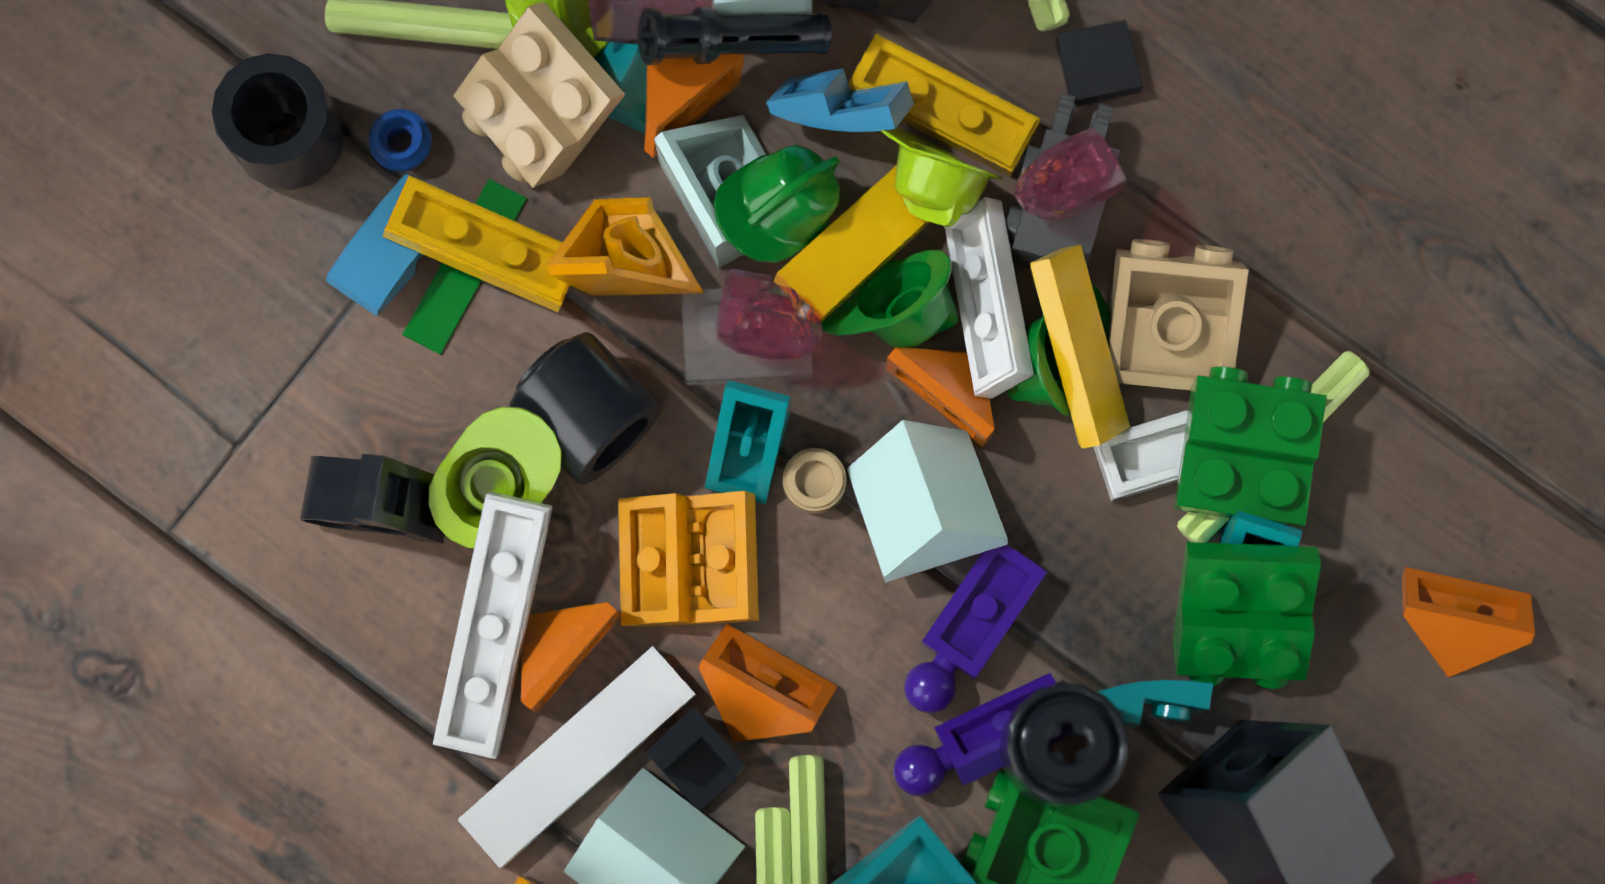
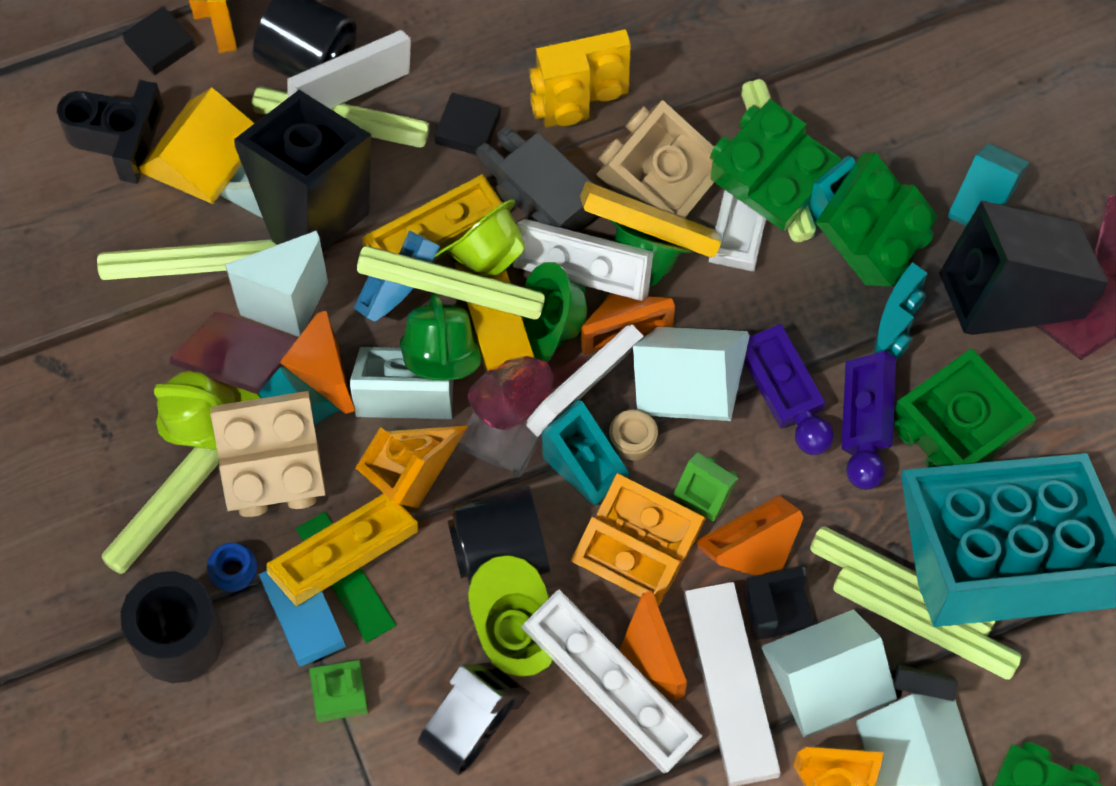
camera: 60 degrees left, 15 degrees down
black pin [637,7,832,65] -> none
black piece [999,682,1129,808] -> none
clear pink rock [1014,127,1126,220] -> none
orange slope [1401,567,1535,678] -> none
none -> bright green tile [309,660,368,722]
none -> yellowish green axle [357,246,545,320]
none -> white tile [526,325,644,437]
none -> yellow plate [529,29,631,128]
none -> bright green tile [673,452,739,522]
none -> teal slope [948,143,1030,226]

